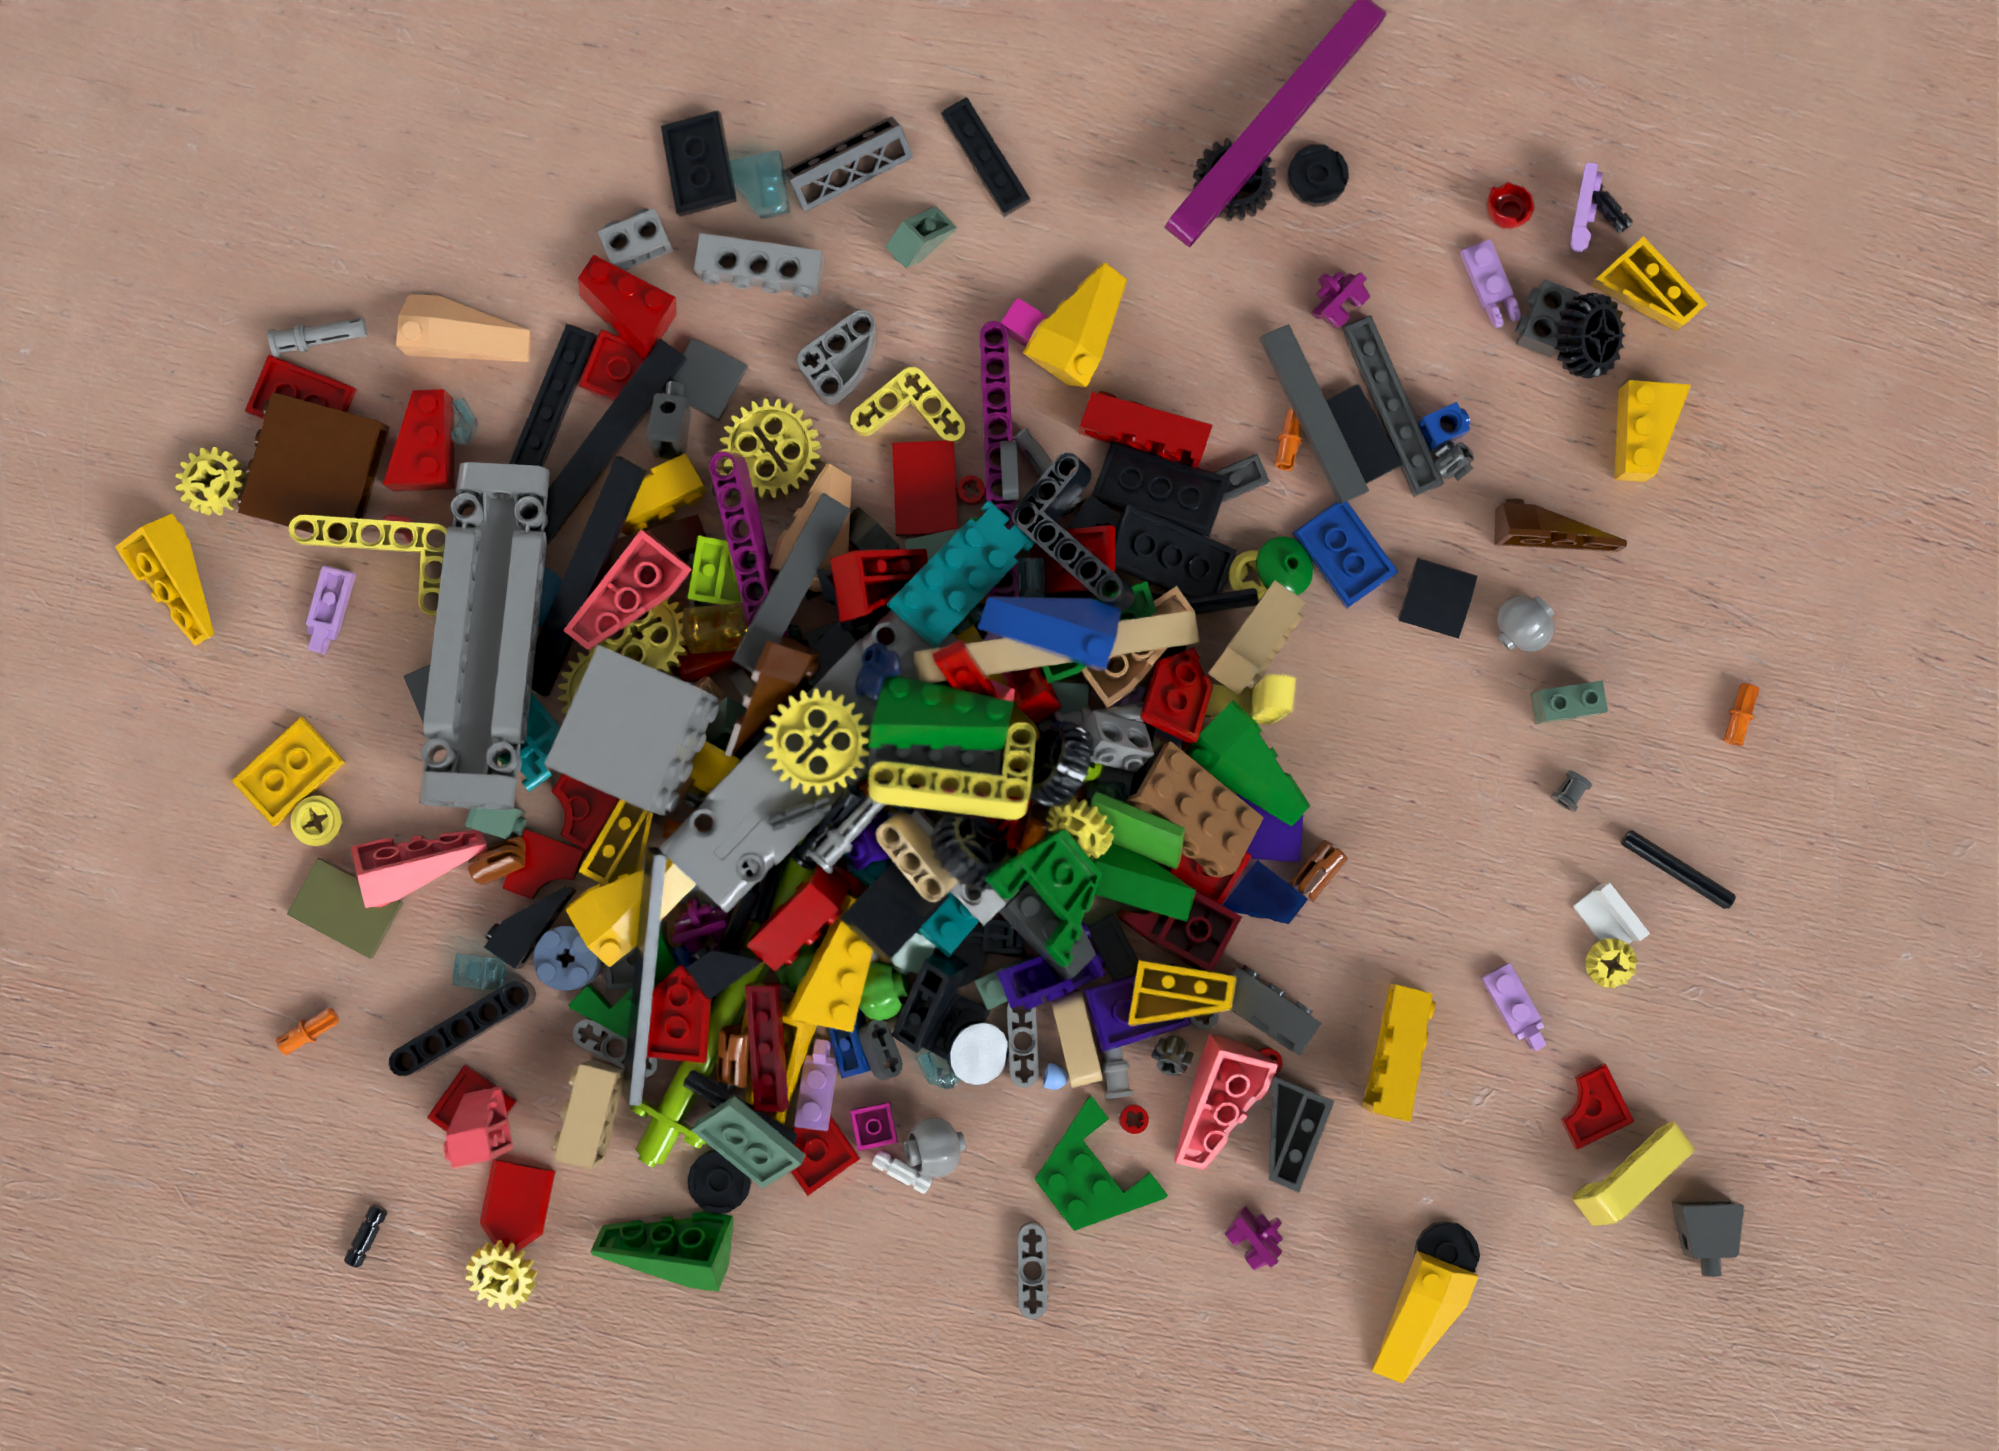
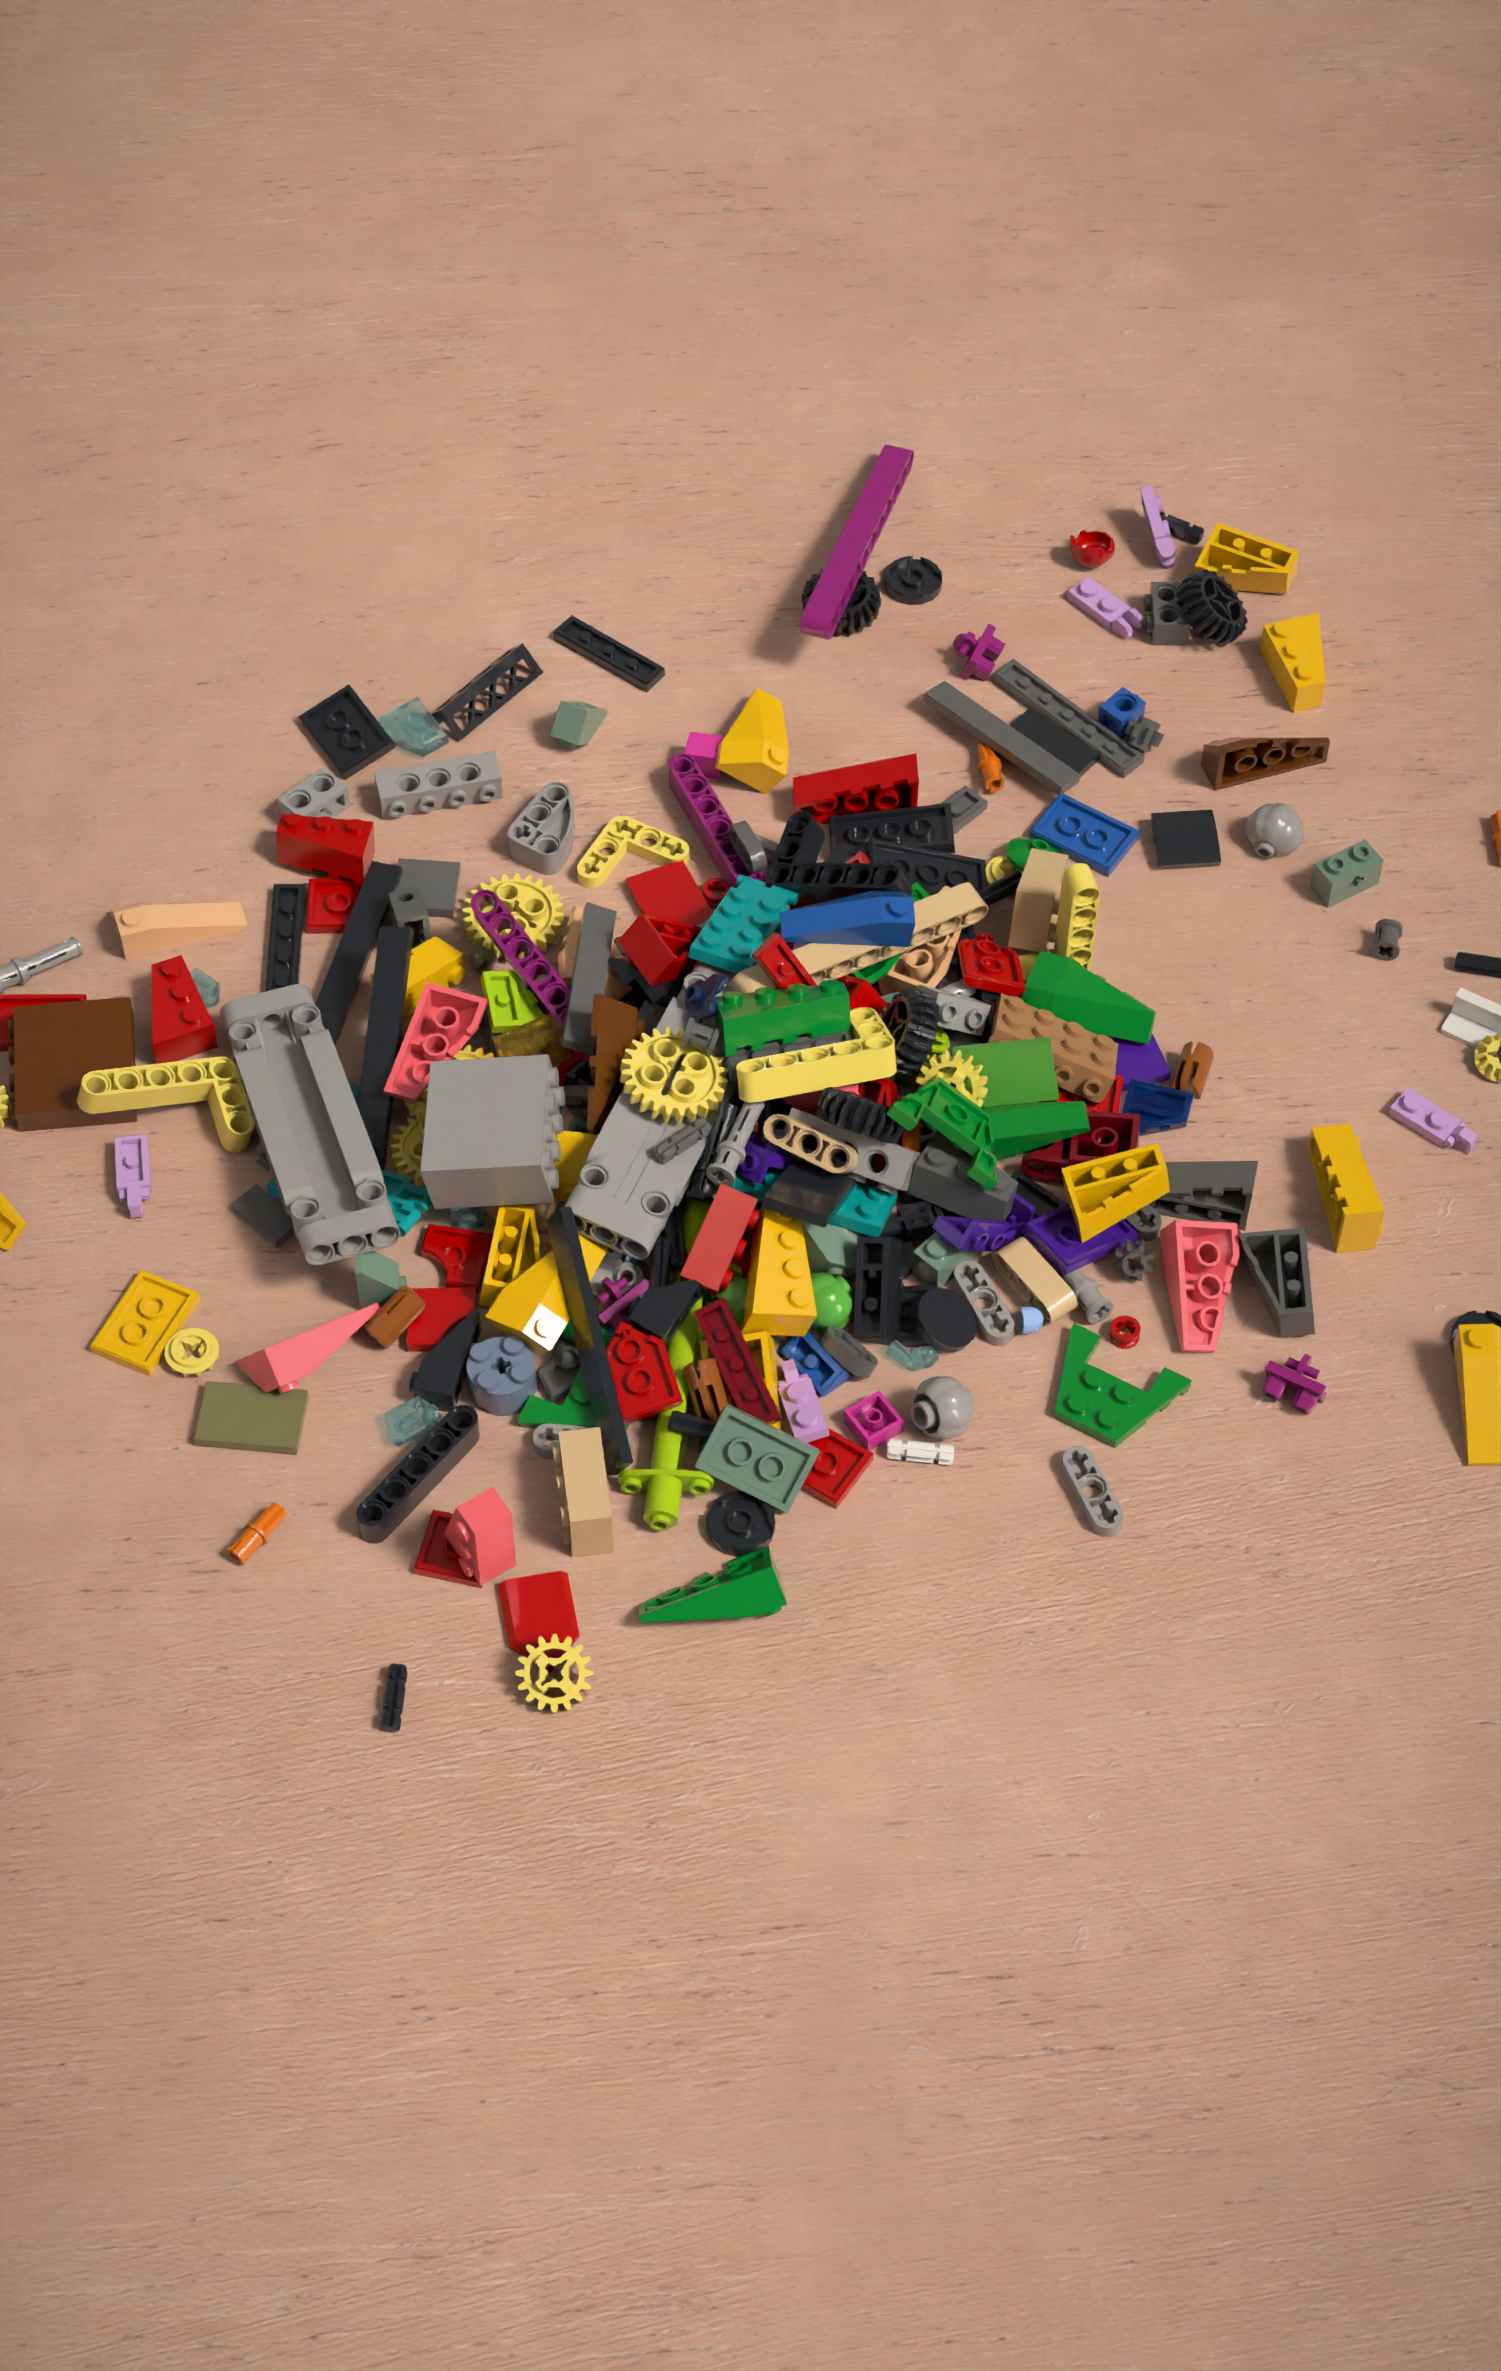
camera: 20 degrees left, 30 degrees down
none -> dark grey bush [680,1017,721,1056]

